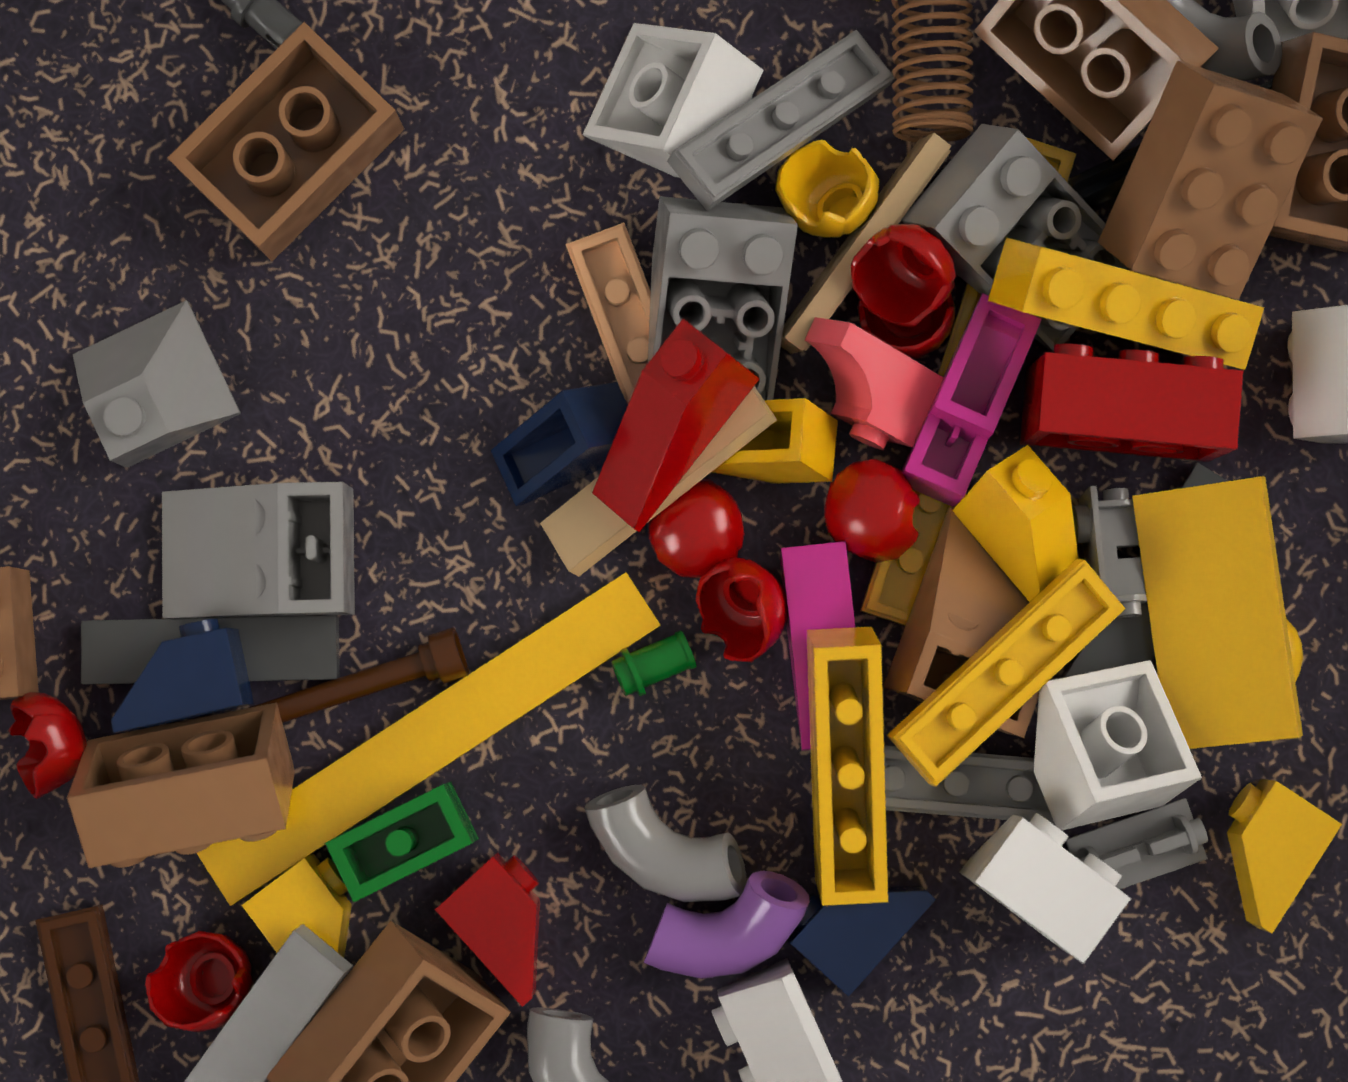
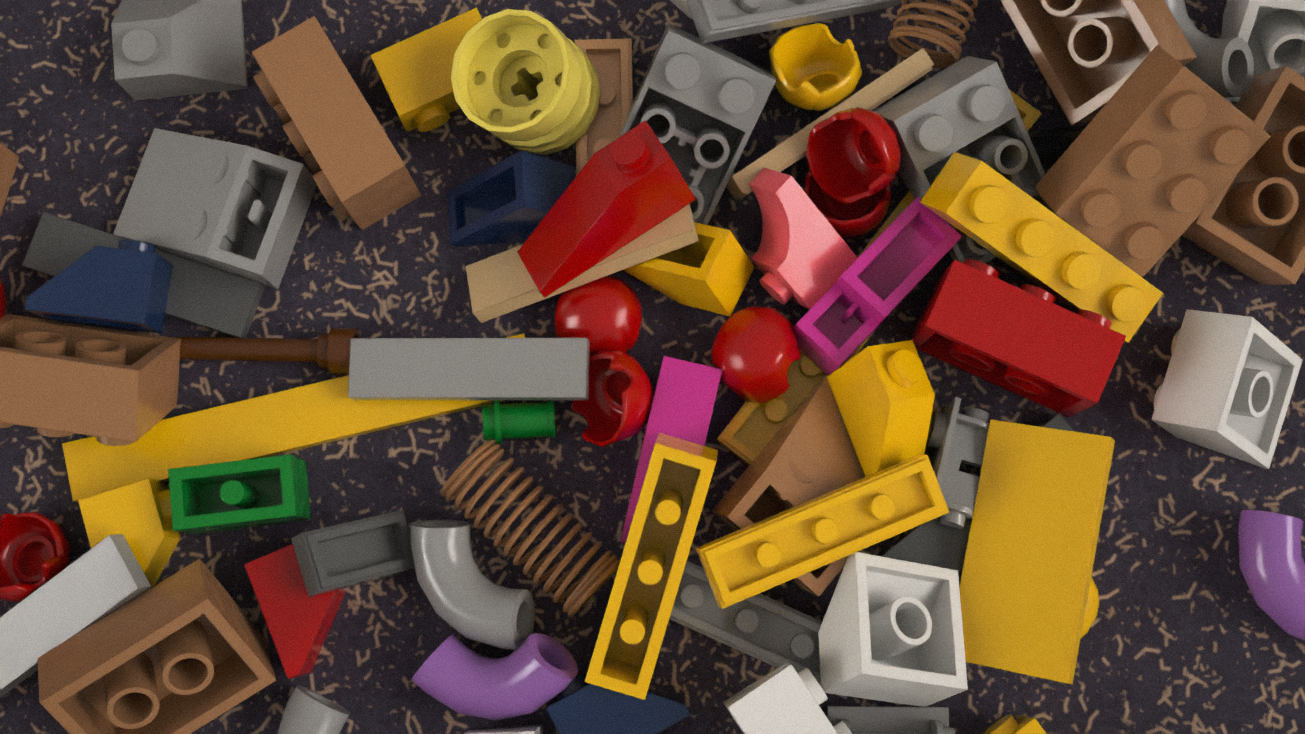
camera: 20 degrees right, 5 degrees down
none -> medium nougat brick [252,16,421,230]
none -> dark grey tile [291,510,415,597]
none -> light grey tile [348,338,590,400]
none -> yellow slope [370,7,482,132]
none -> medium nougat piece [441,440,620,617]
none -> light yellow wheel [450,9,601,155]

